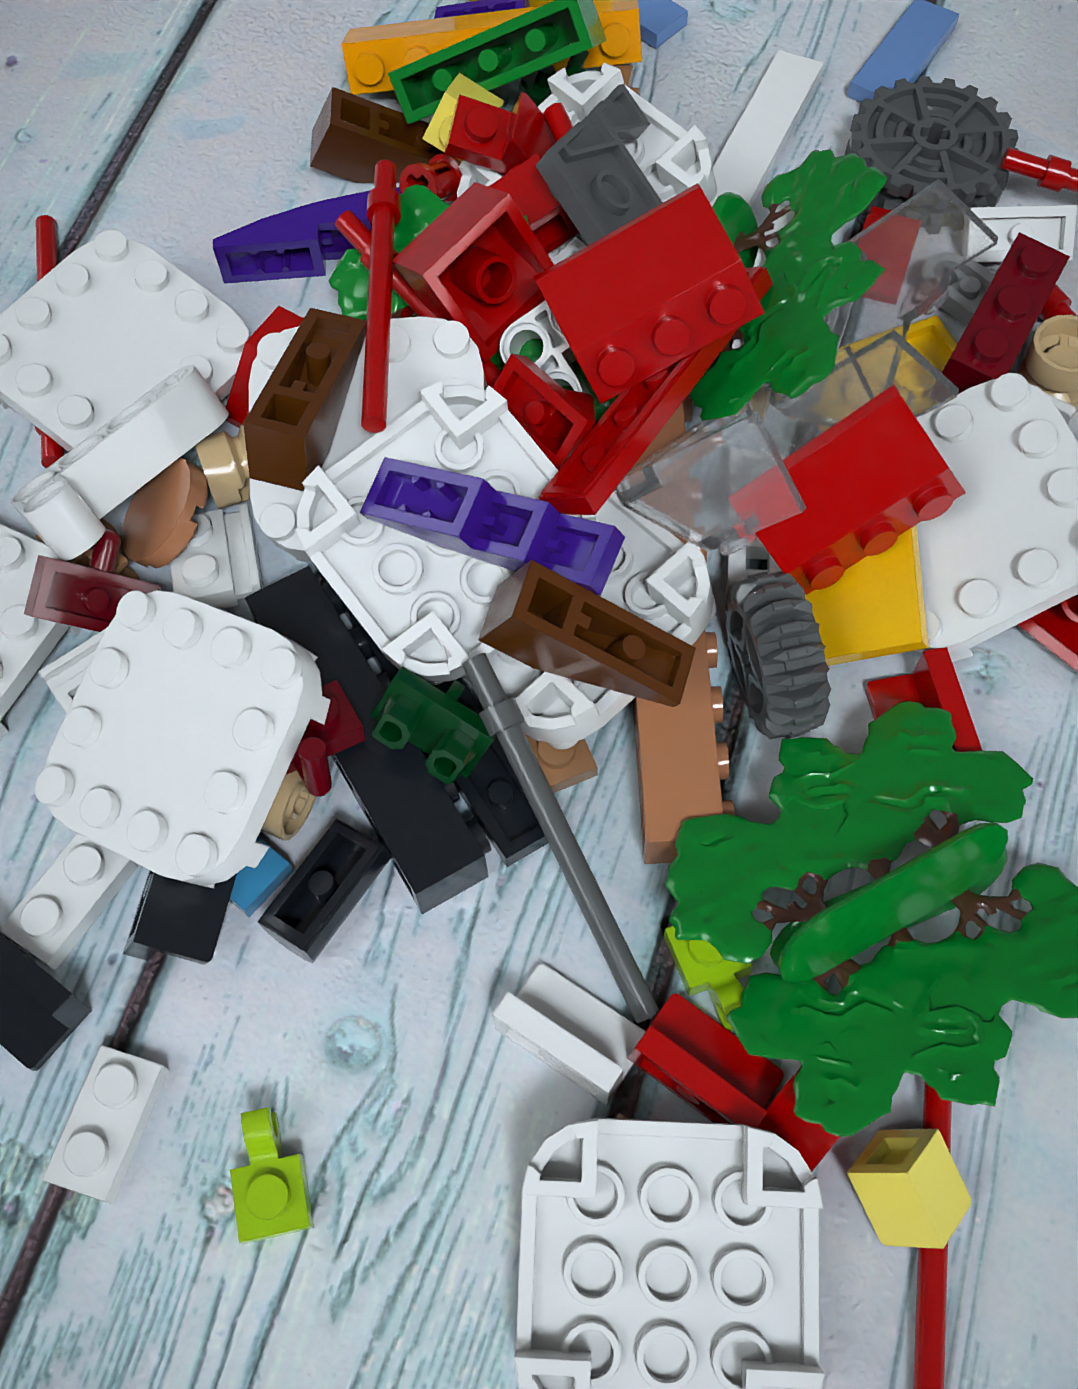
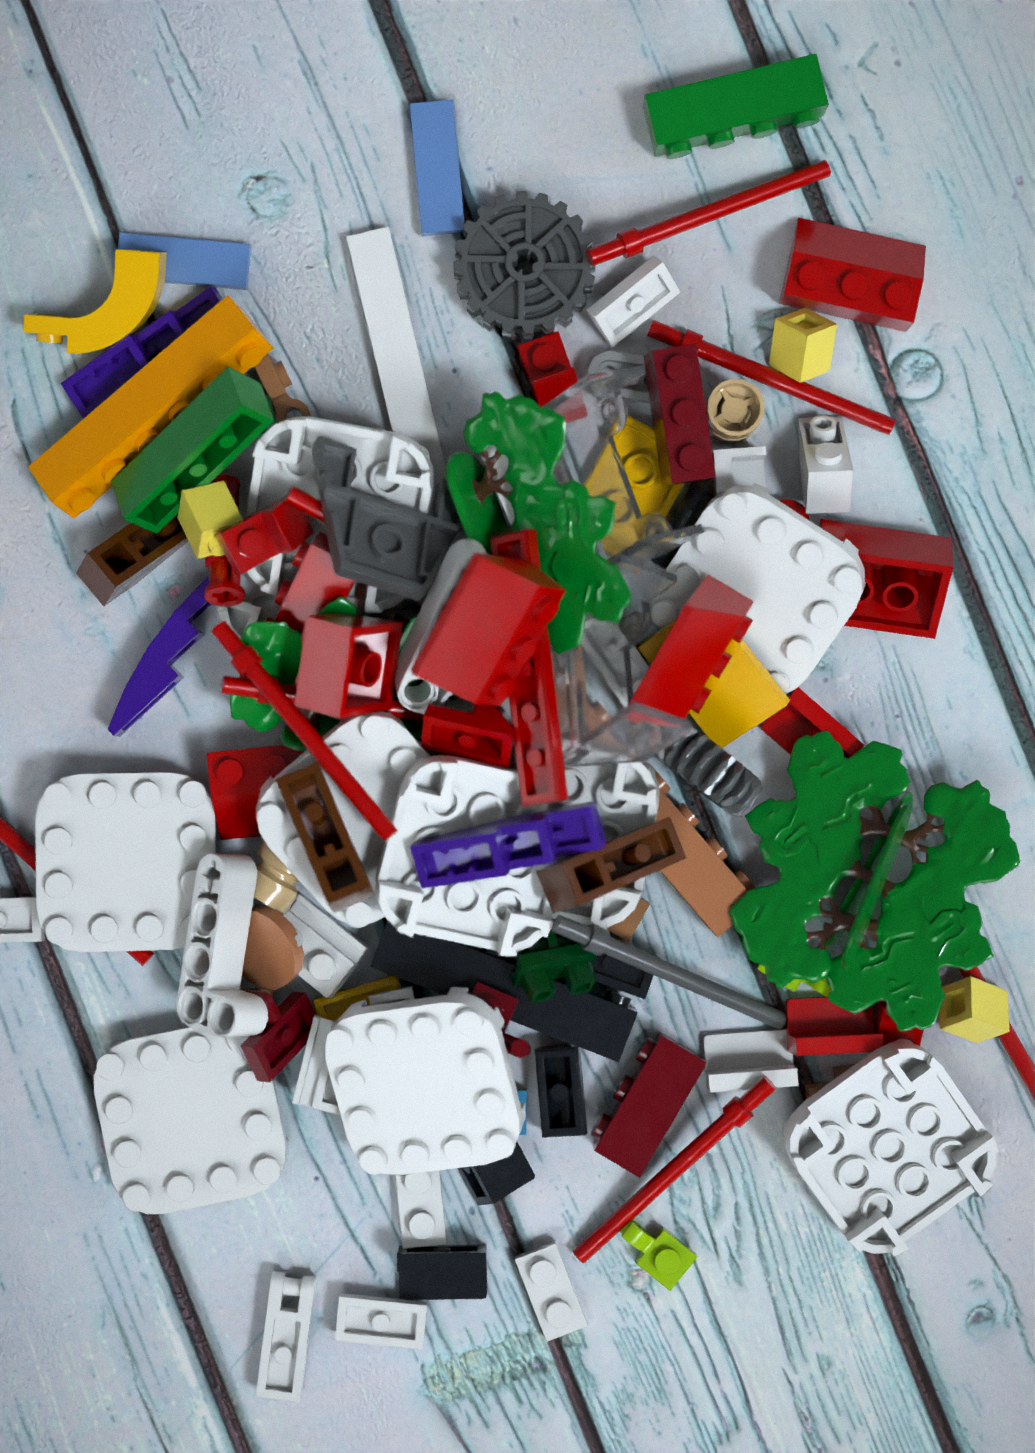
camera: 40 degrees left, 25 degrees up
none -> red bar [573,1076,776,1263]
none -> dark red brick [590,1031,707,1178]

